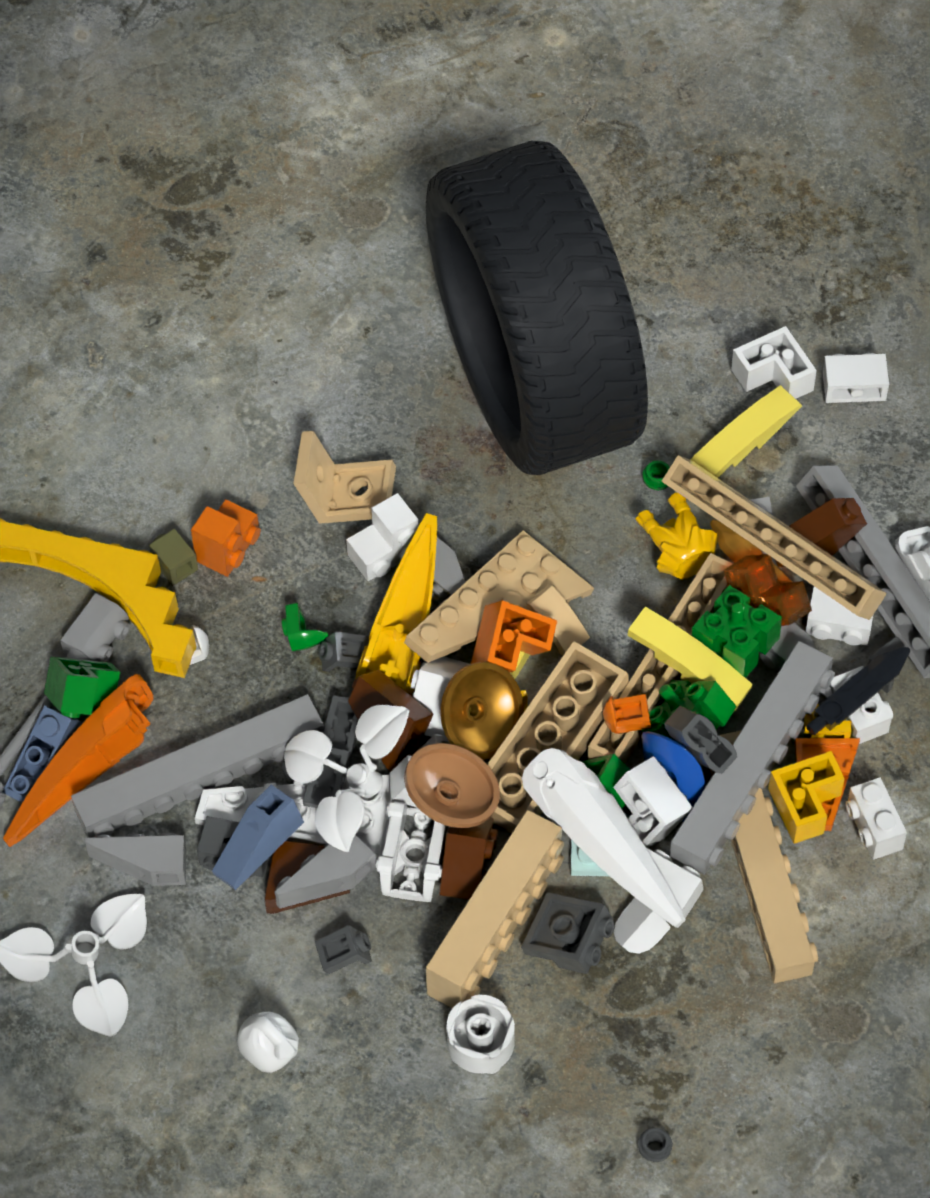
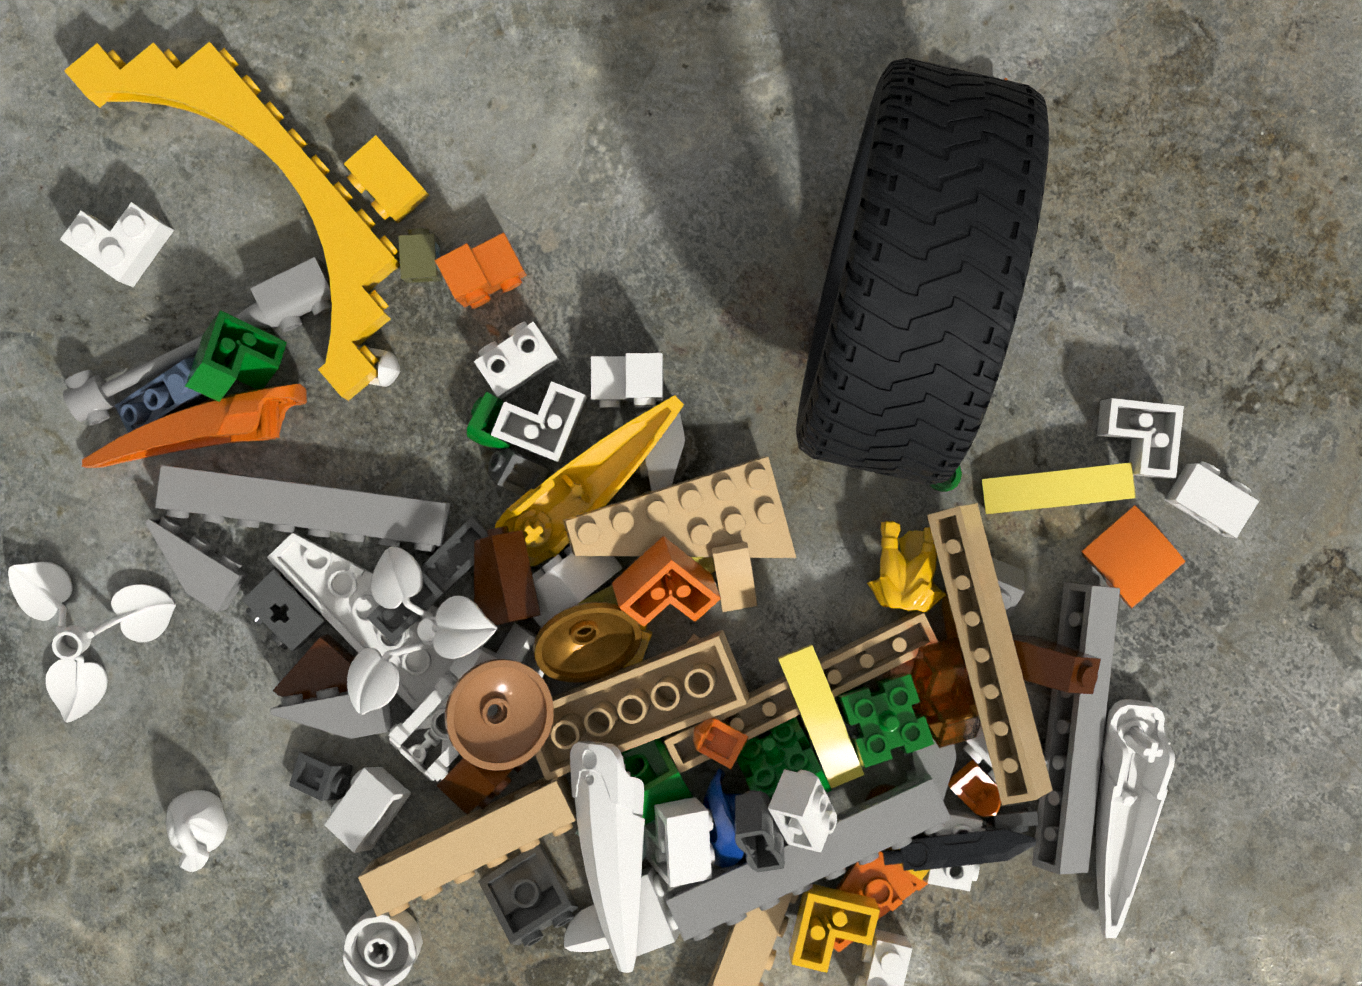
camera: 35 degrees right, 30 degrees up
sand blue slope [212,785,304,890] -> none
tan bracket [293,431,396,524] -> none
none -> white brick [325,767,411,853]
none -> yellow brick [344,135,430,223]
none -> white brick [474,321,560,399]
none -> white brick [491,381,587,463]
none -> white brick [768,769,837,853]
none -> orange plate [948,759,1001,817]
none -> orange slope [1081,505,1185,609]

